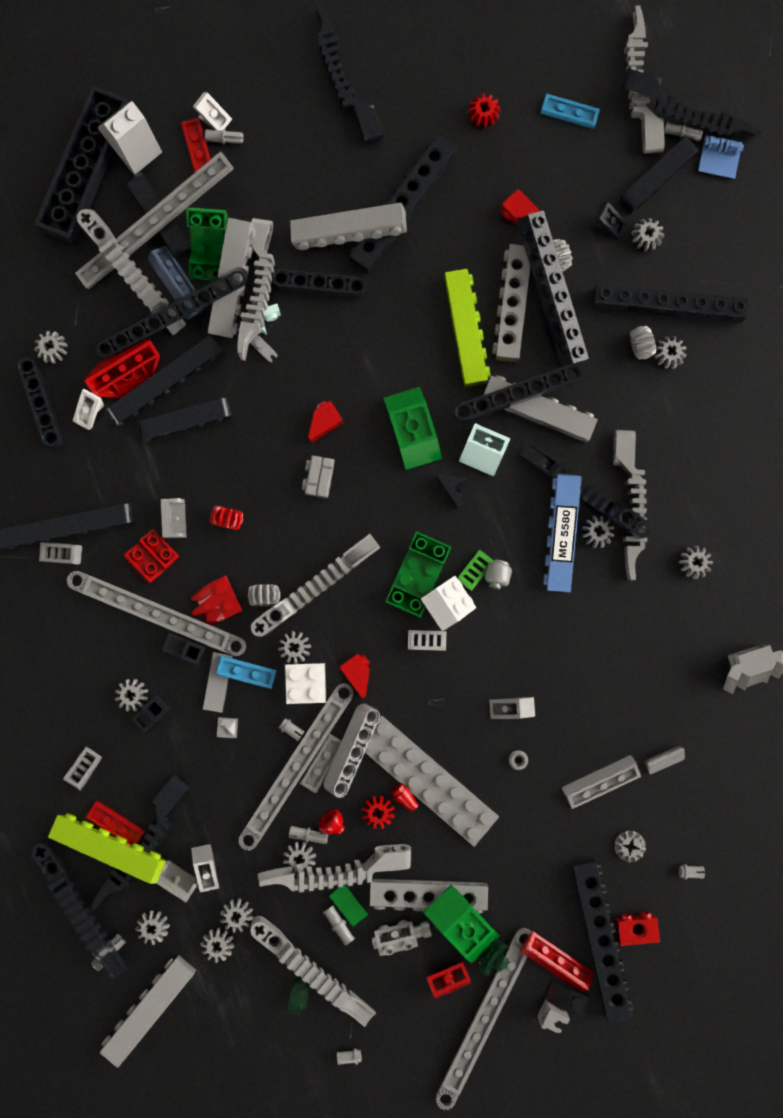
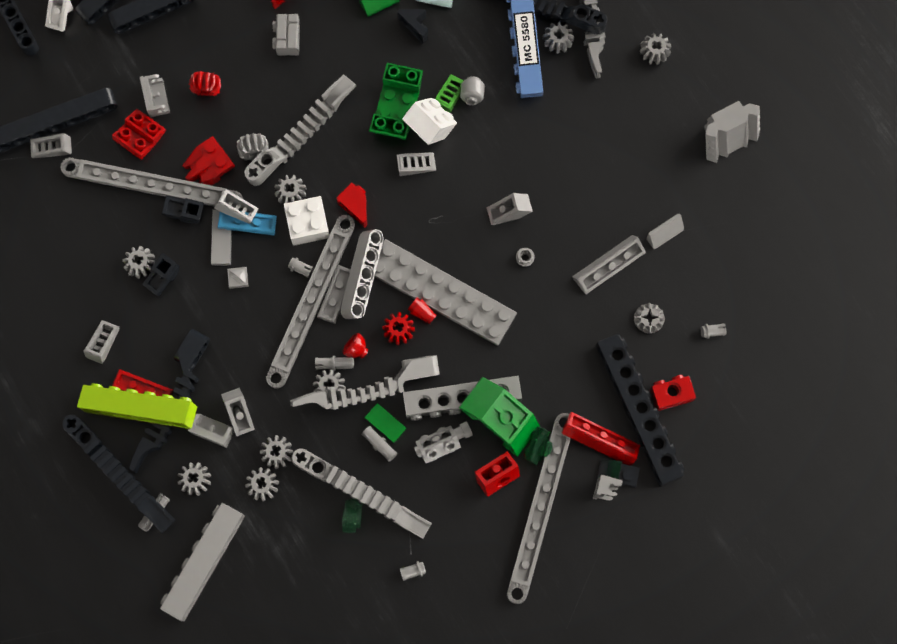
camera: 10 degrees left, 10 degrees down
none -> light grey slope [214,189,259,224]

